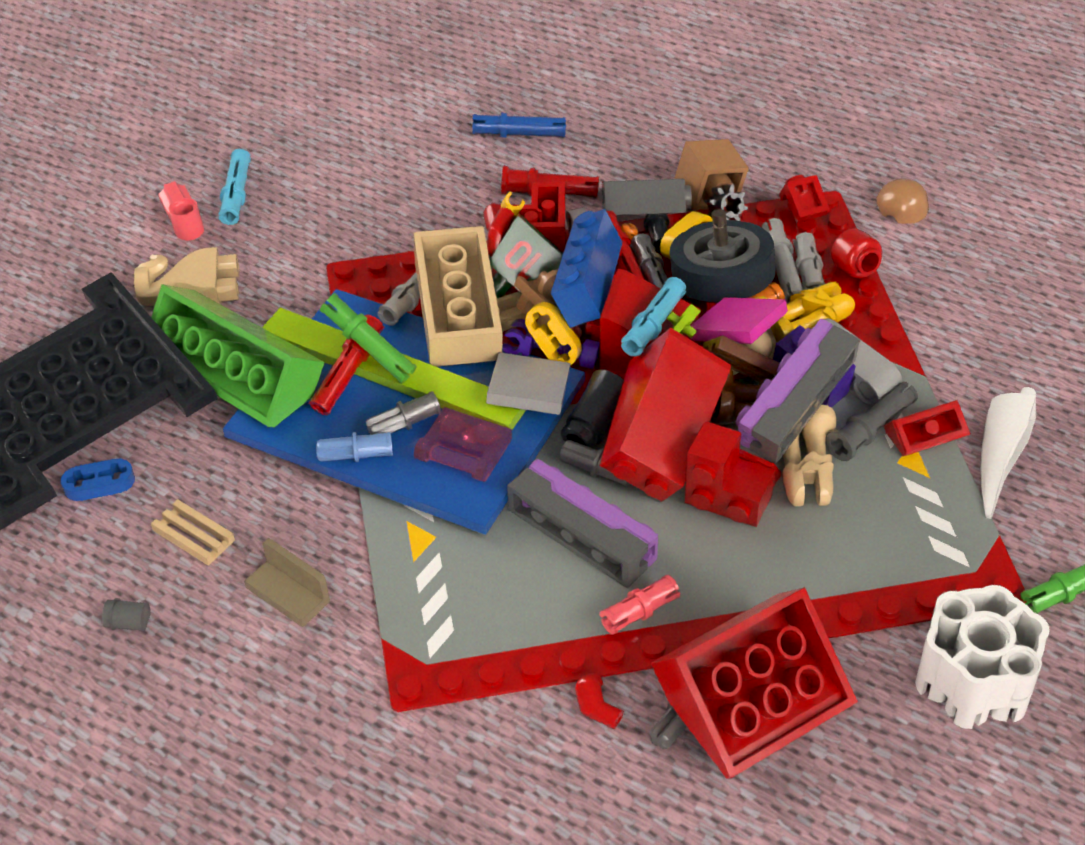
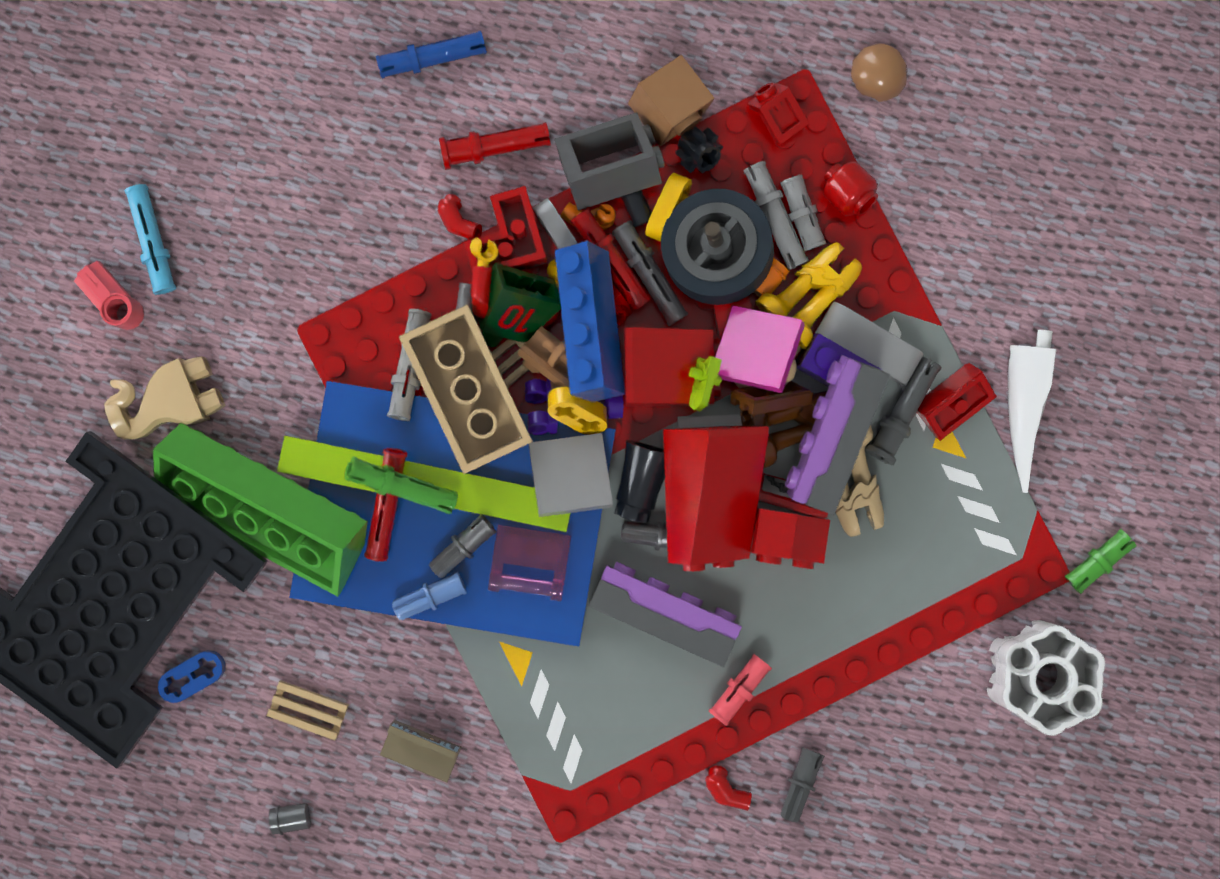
camera: 20 degrees left, 40 degrees up
medium azure pin [621,277,686,356] -> none
red slope [651,587,858,779] -> none

